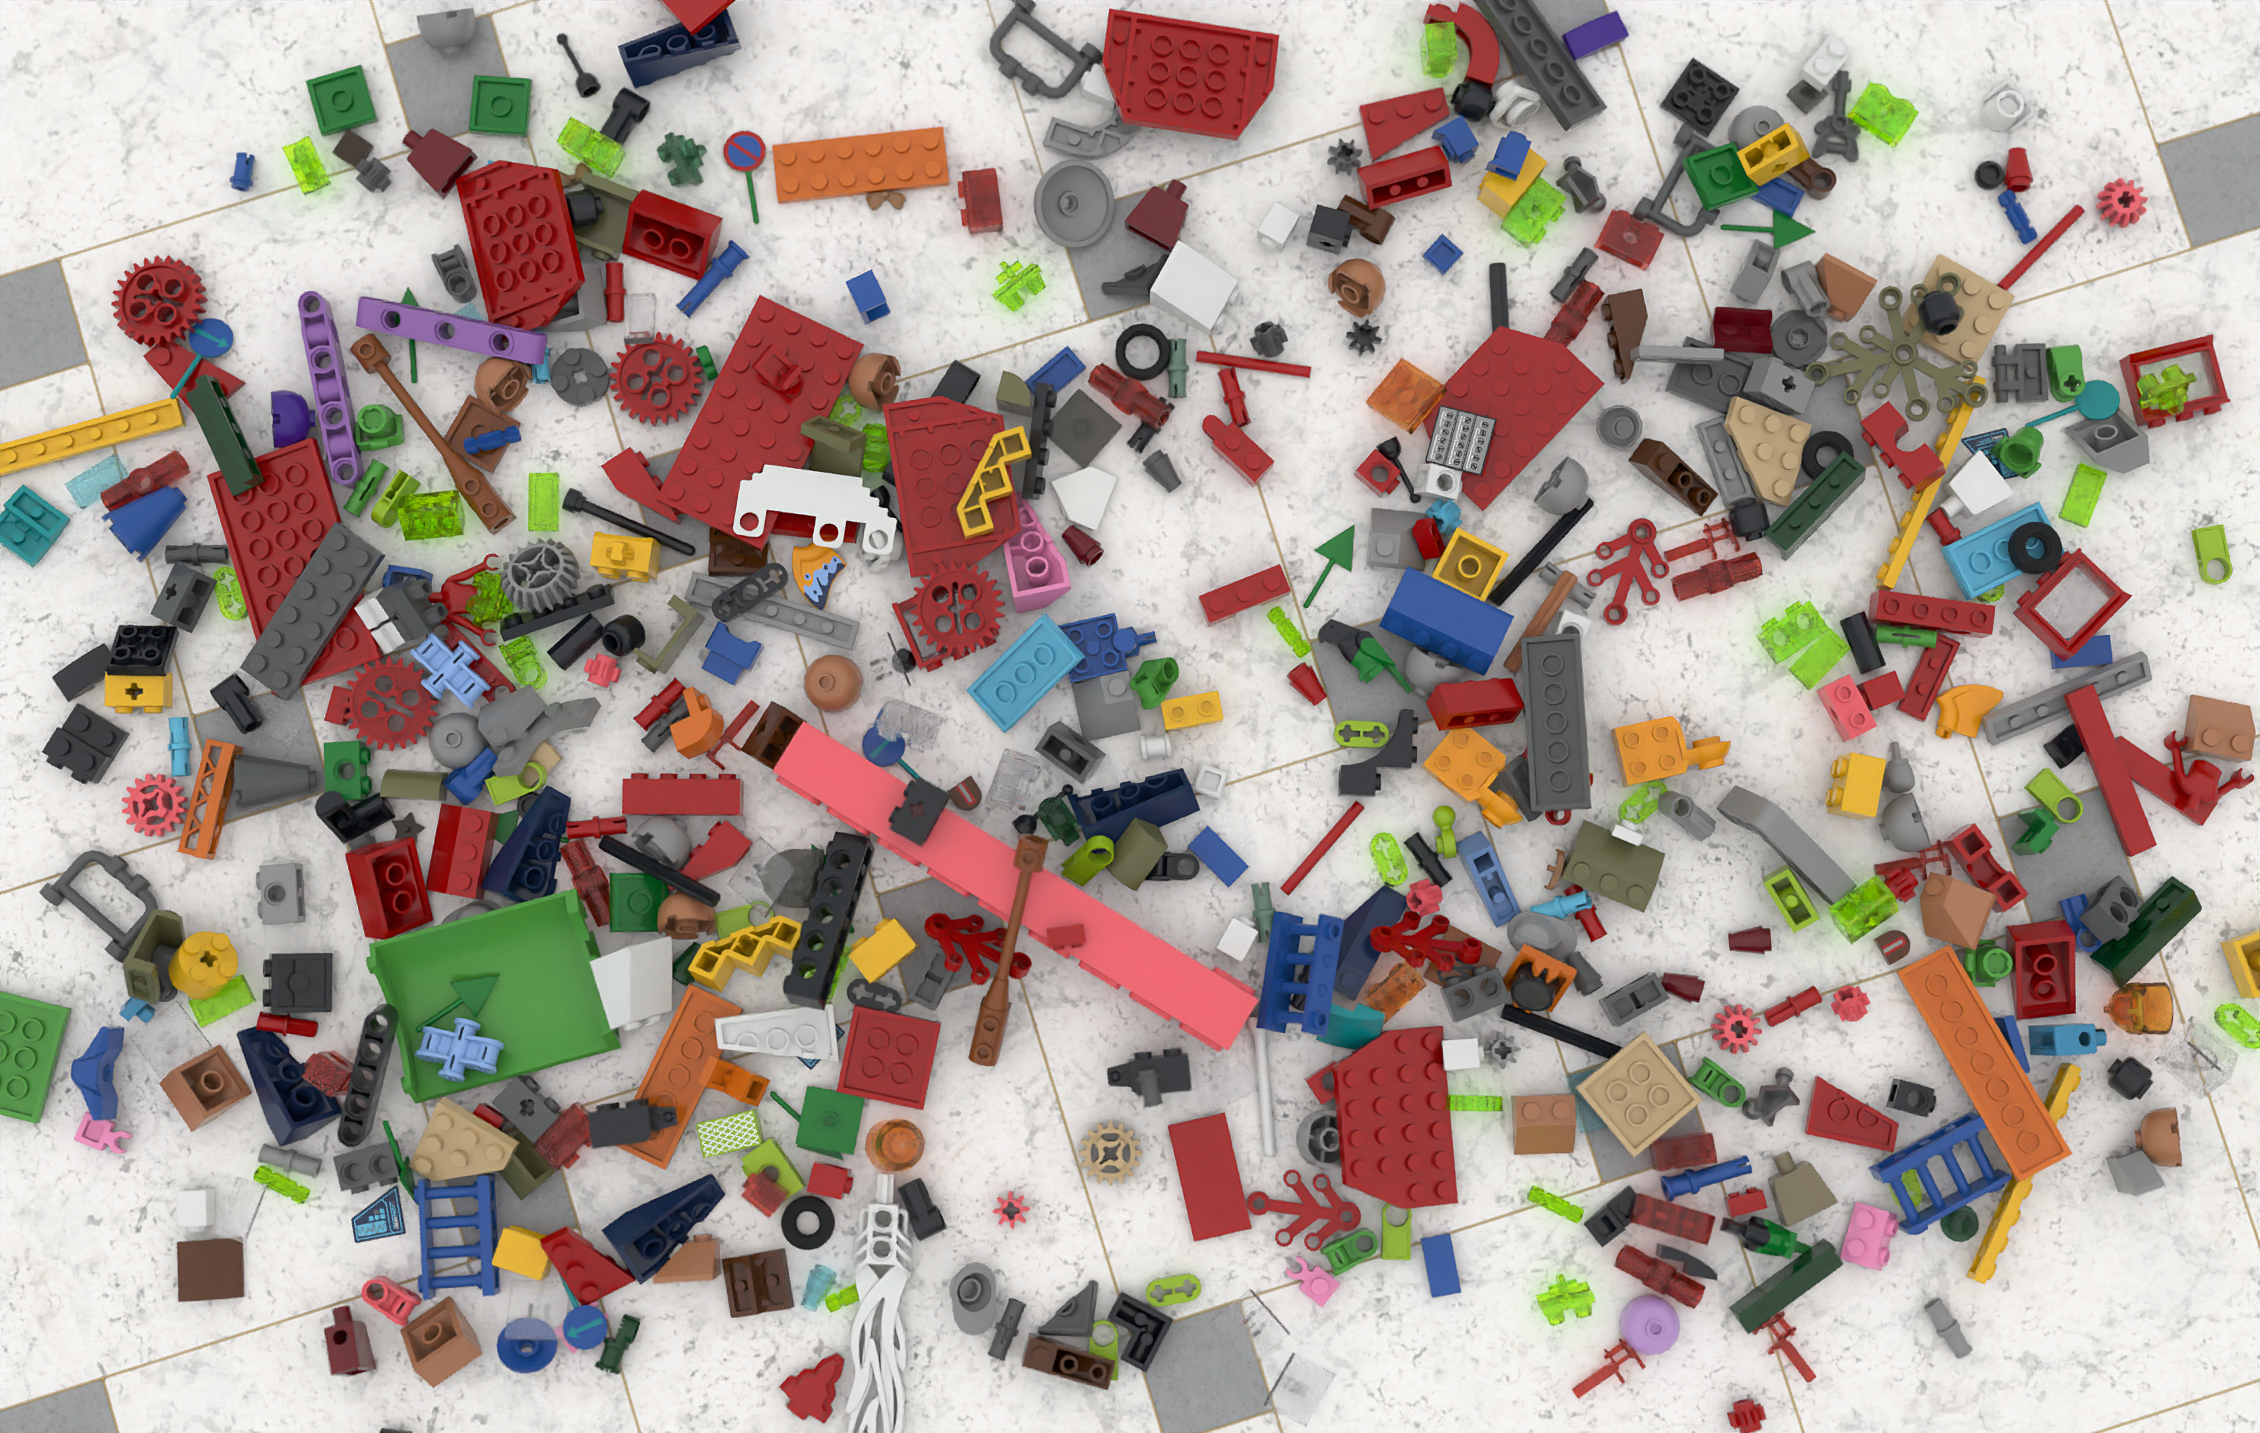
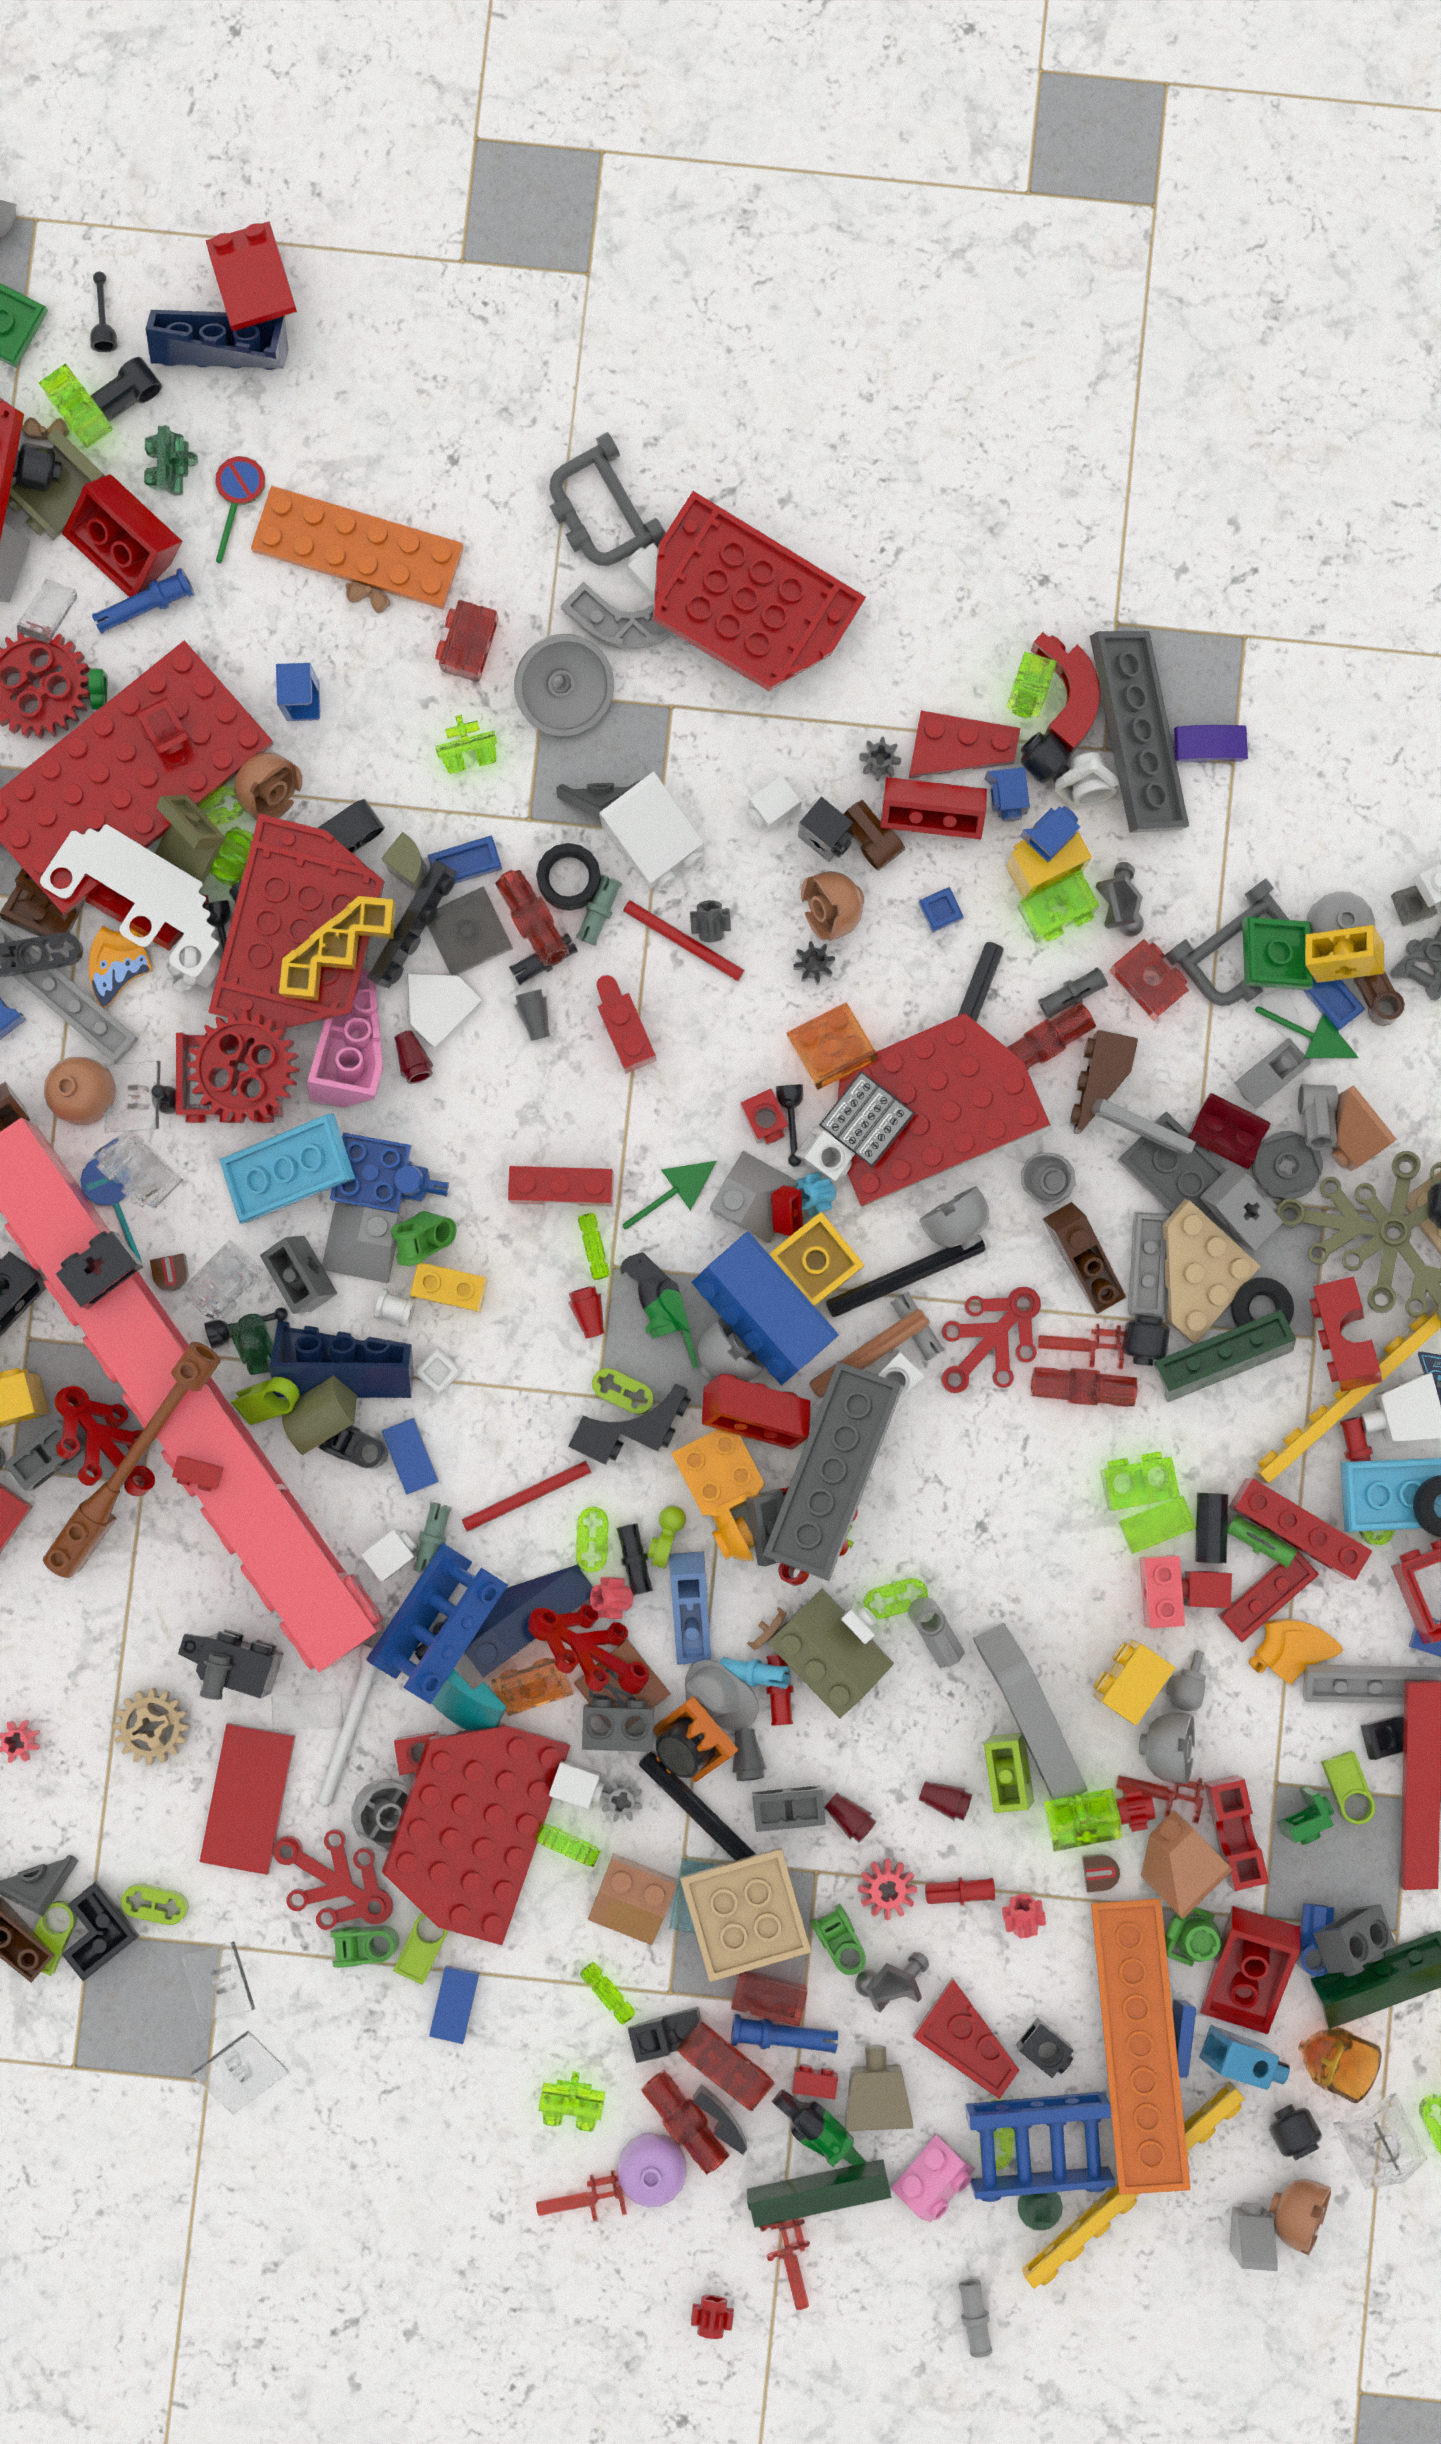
camera: 25 degrees right, 0 degrees up
red pin [603,262,627,323] -> none
dark red torso [1125,179,1189,253] -> none
red pin [1217,367,1251,428] -> none
bright pink plate [1285,1256,1340,1307] -> none
light orange brick [1611,716,1731,787] -> none
black tile [1660,58,1740,138] -> none

